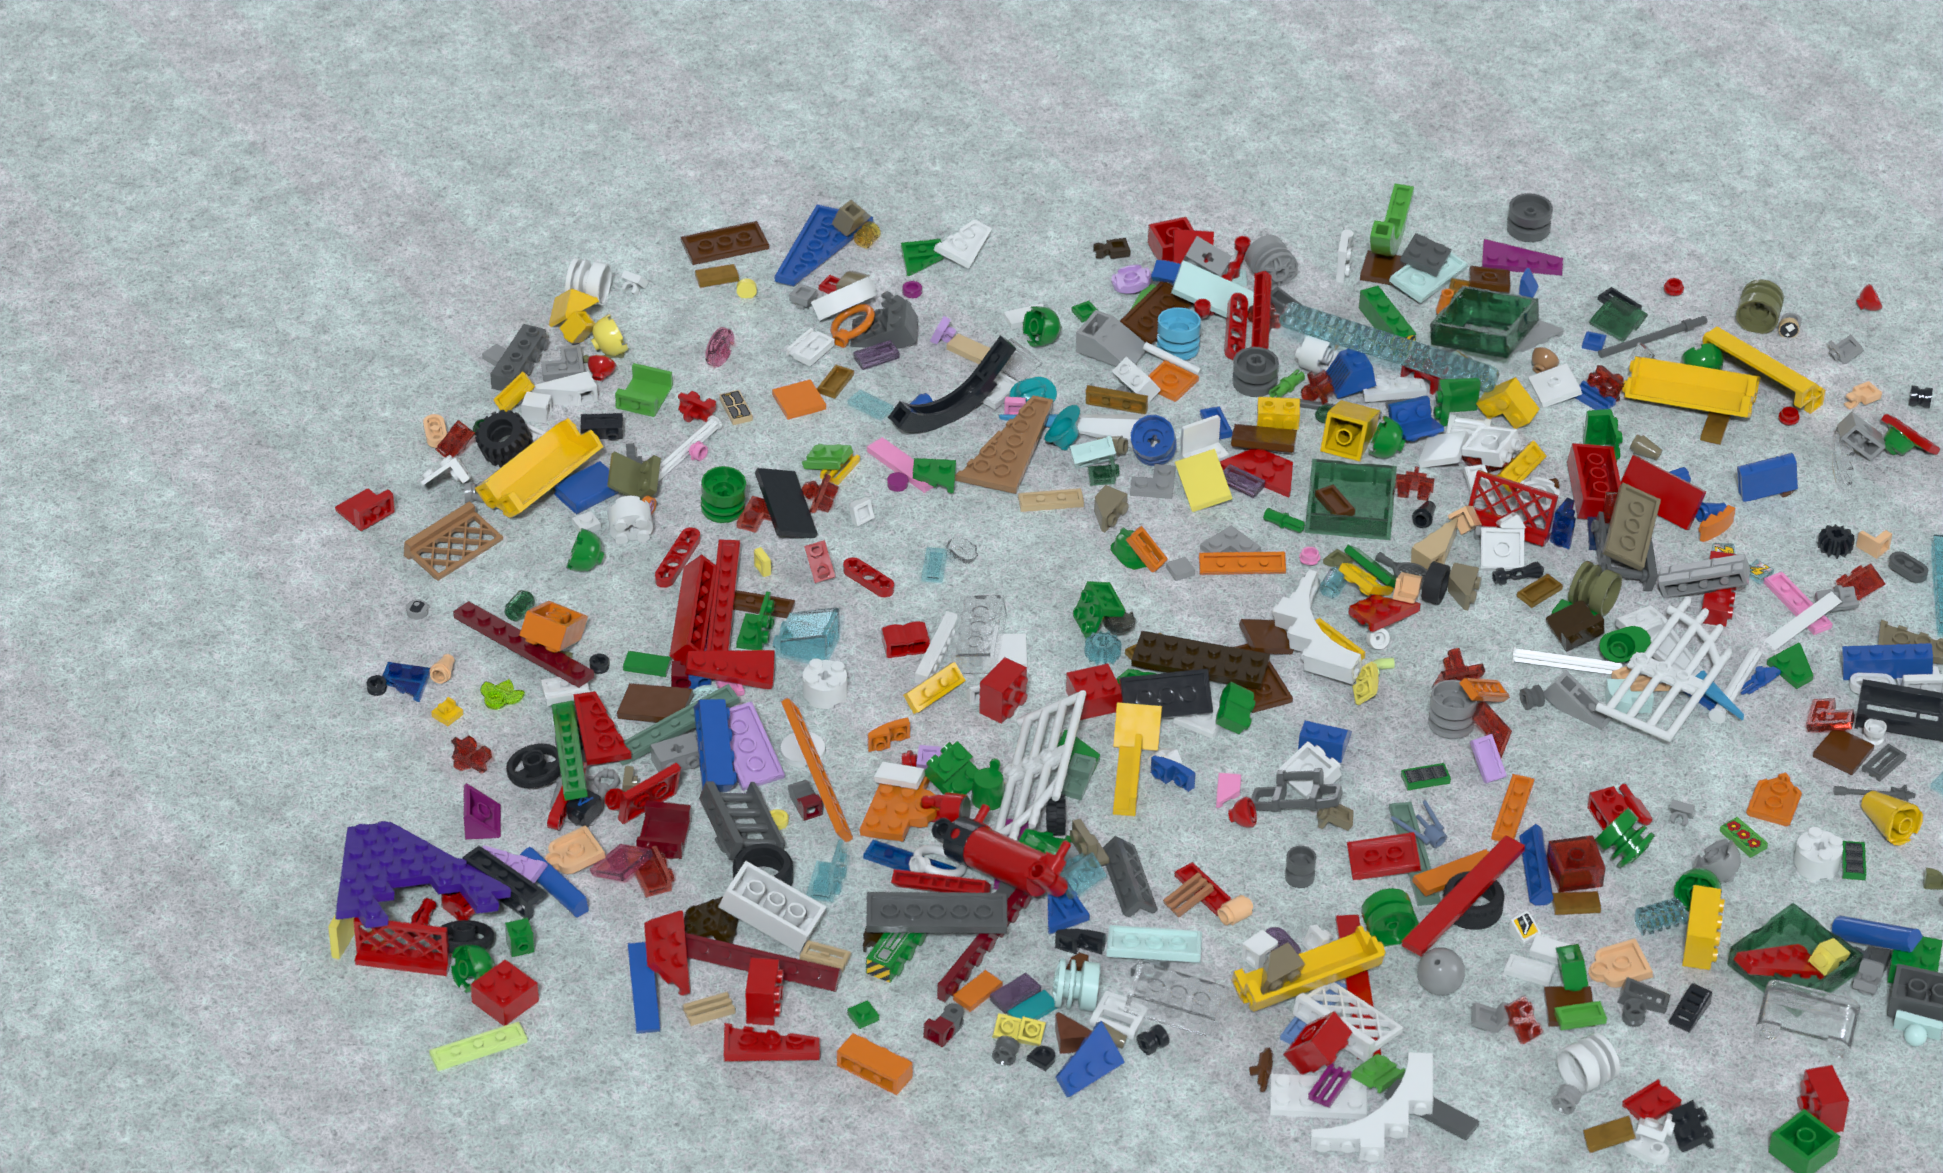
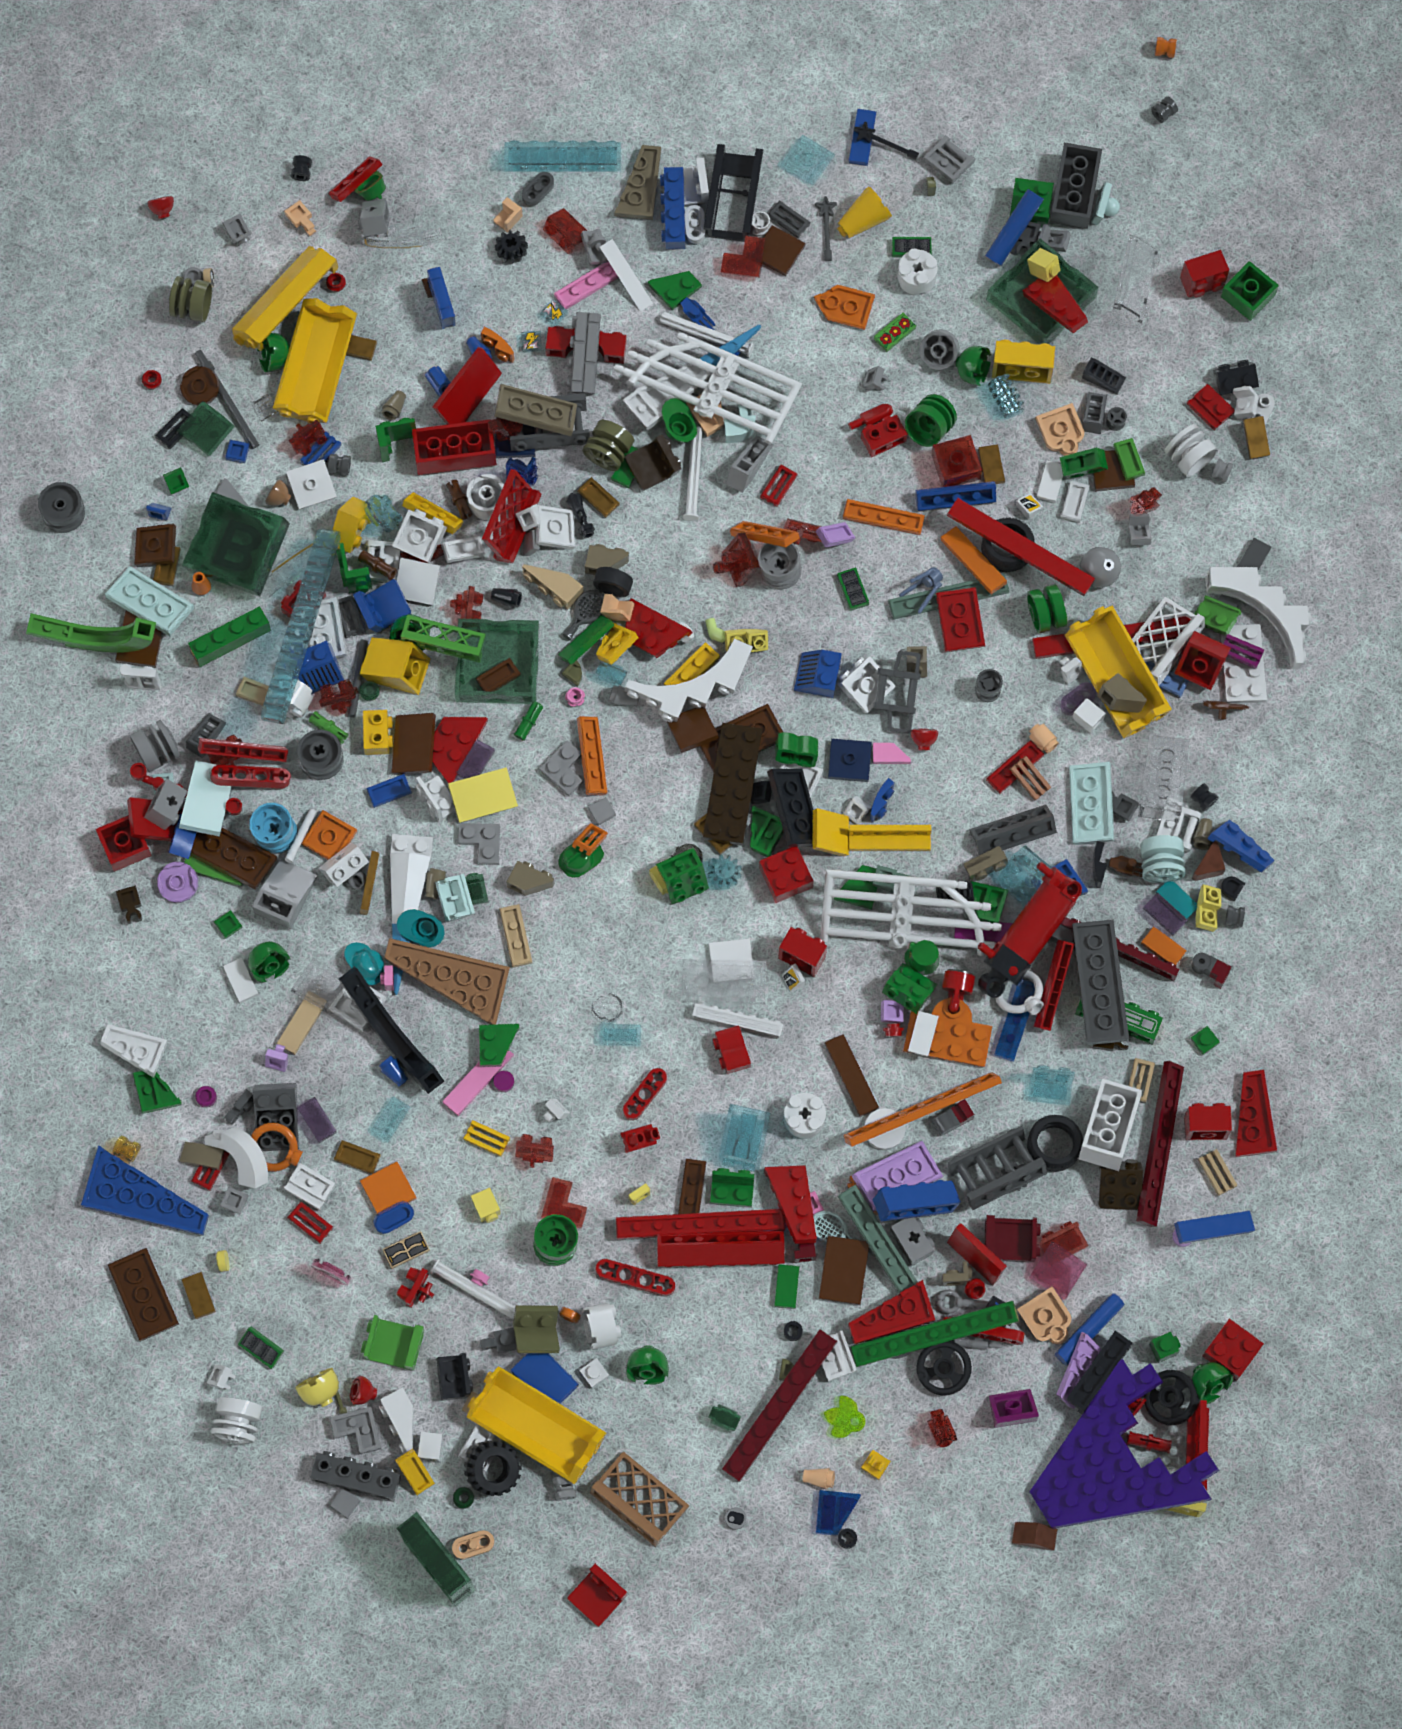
camera: 95 degrees left, 30 degrees up
white bracket [420,455,471,486] -> none
yellowish green tile [429,1021,527,1071] -> none
clear red hips [435,420,475,458] -> none
orange brick [519,601,588,652] -> none
yellow slope [549,288,599,327] -> none
yellow brick [559,311,596,343] -> none
red wing [644,910,690,996] -> none
black tile [755,468,818,538] -> none
light yellow tile [770,809,789,830] -> none
bright green plate [802,444,853,470] -> none
dark tan slope [832,200,871,236] -> none
orange brick [837,1033,913,1095] -> none
orange slope [868,717,910,752] -> none
yellow plate [903,662,966,714] -> none
blue wheel [1131,415,1177,466] -> none
dark grey plate [1400,233,1452,277] -> none
light nougat panel [1447,506,1482,535] -> none
magenta wing [1482,239,1563,276] -> none
dark grey wheel [1519,685,1545,710] -> none
none -> green plate [163,467,189,495]
none -> reddish brown tile [180,366,220,406]
none -> tile [238,1326,284,1369]
none -> red tile [287,1202,334,1244]
none -> dark grey wheel [328,454,351,475]
none -> reddish brown pin [358,550,397,580]
none -> clear light blue plate [365,495,402,532]
none -> blue tile [373,1201,414,1234]
none -> clear green tile [396,1512,476,1607]
none -> bright green fence [401,615,486,663]
none -> light yellow brick [471,1188,501,1223]
none -> red tile [760,464,798,507]
none -> reddish brown tile [825,1034,879,1117]
none -> dark blue plate [828,738,872,782]
none -> copper slope [1012,1522,1058,1551]

